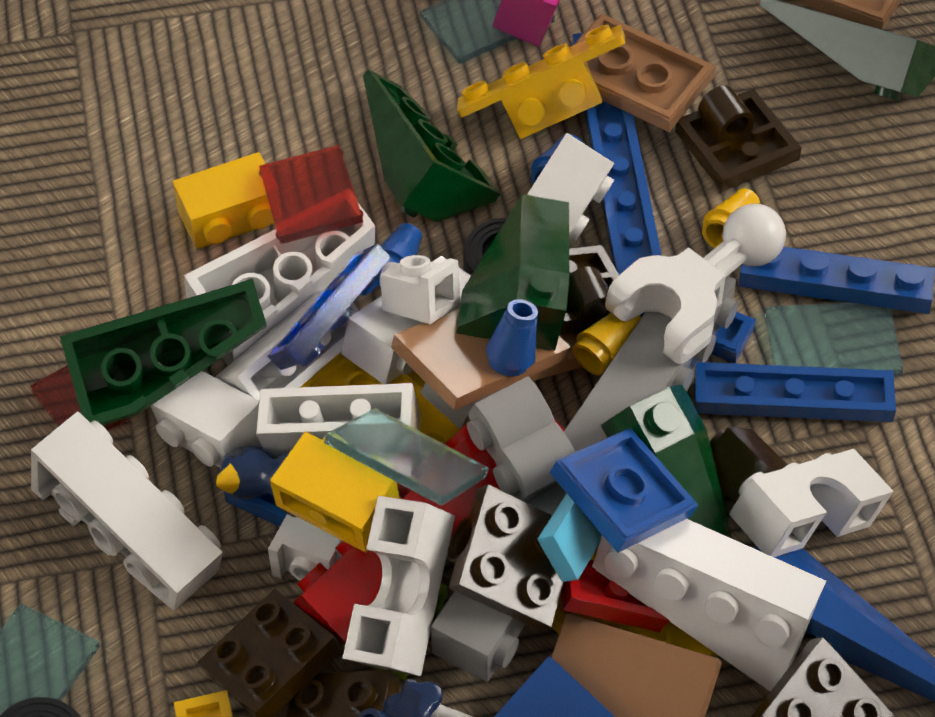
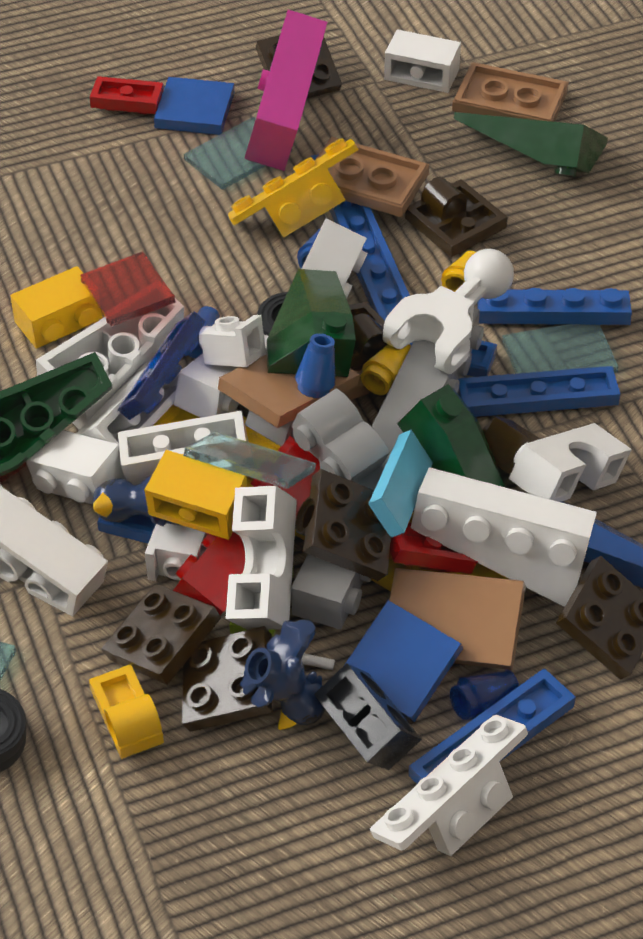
camera: 10 degrees left, 5 degrees down
dark green wedge [363,69,501,222] -> none
blue tile [549,428,699,553] -> none

